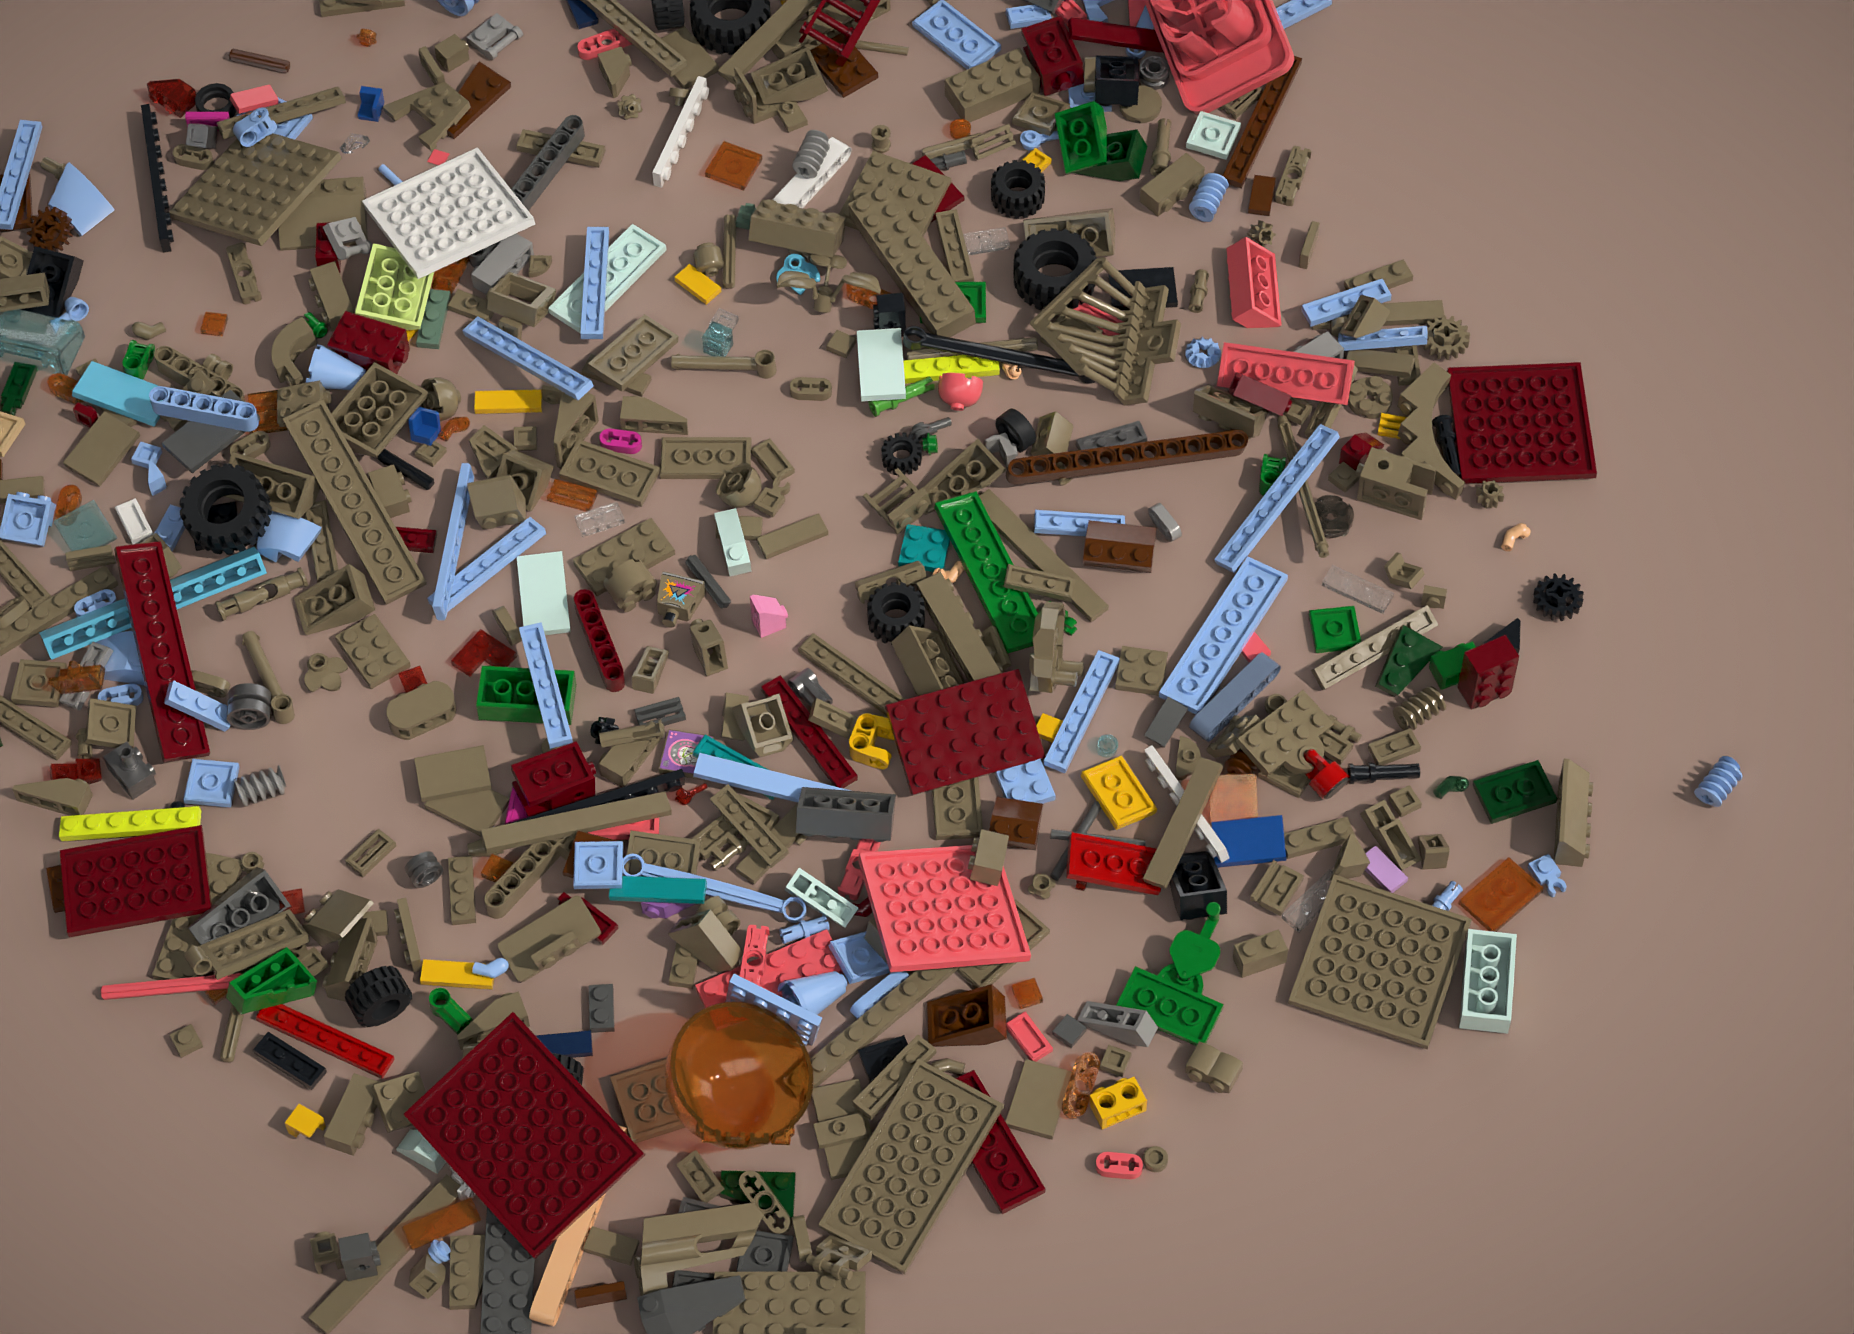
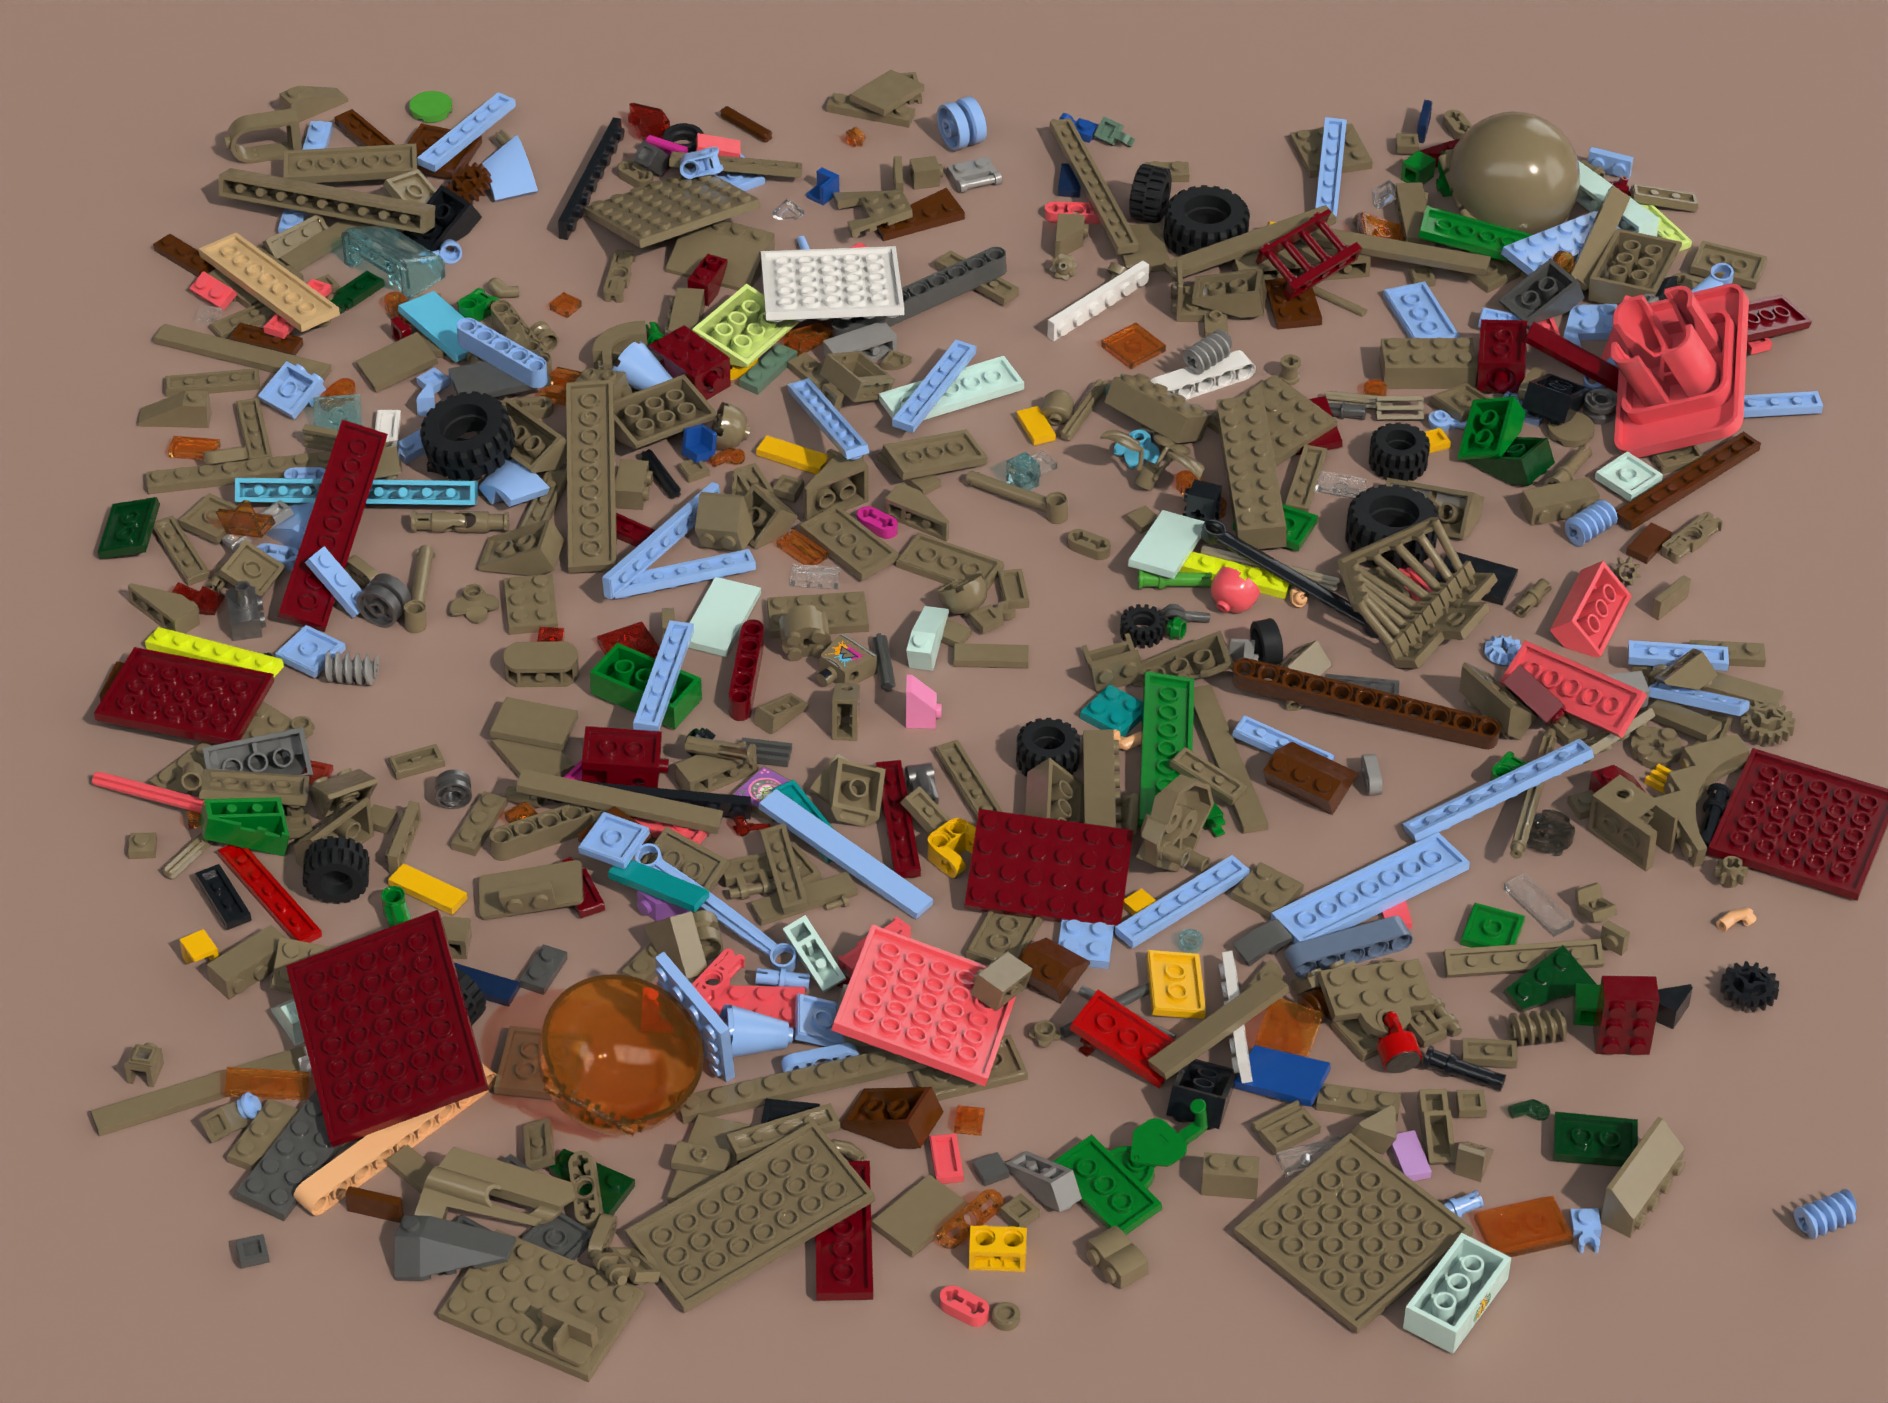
camera: 25 degrees right, 15 degrees down
light grey plate [323,217,373,260] -> none
dark grey brick [338,1233,381,1281] -> none
light blue arm [472,958,509,978] -> none
dark grey slope [796,787,896,842] -> none
dark tan piece [855,561,927,603] -> none

